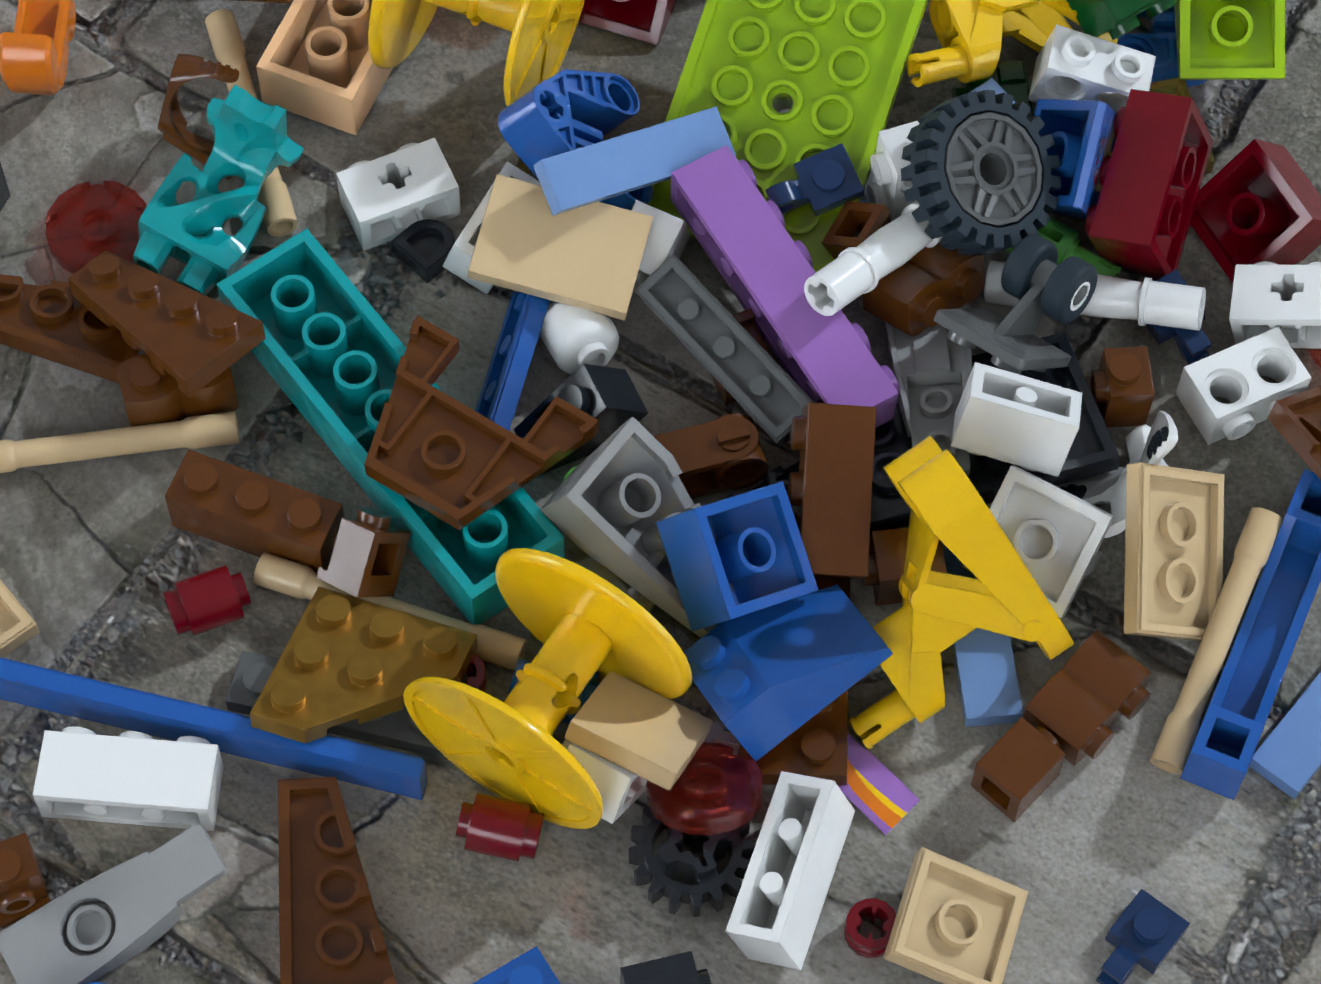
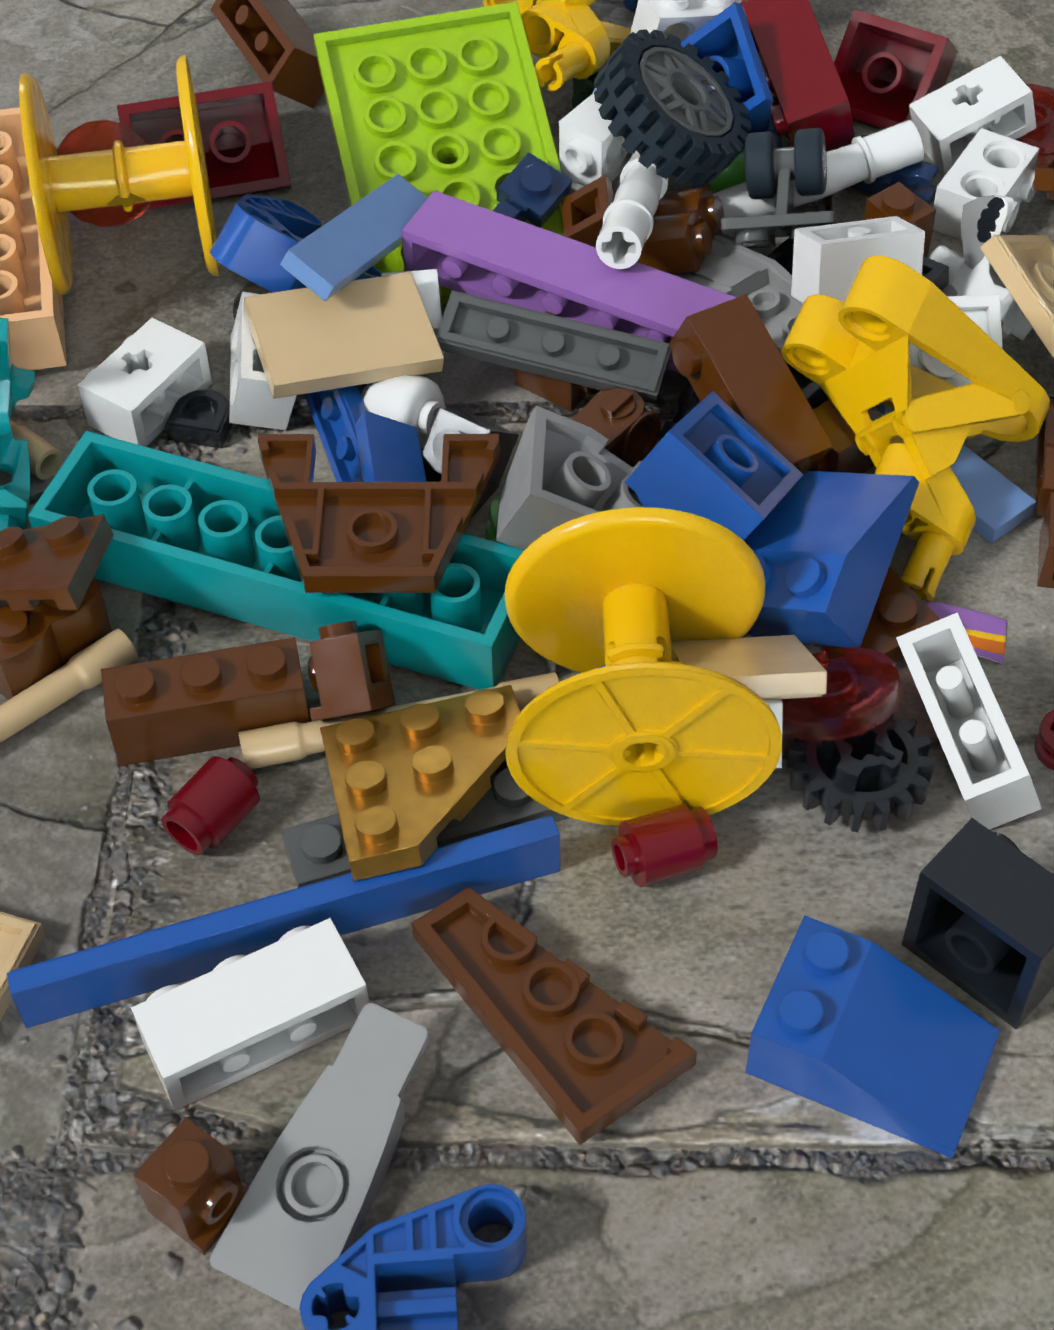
camera: 30 degrees left, 10 degrees down
none -> blue tile [355,410,427,482]

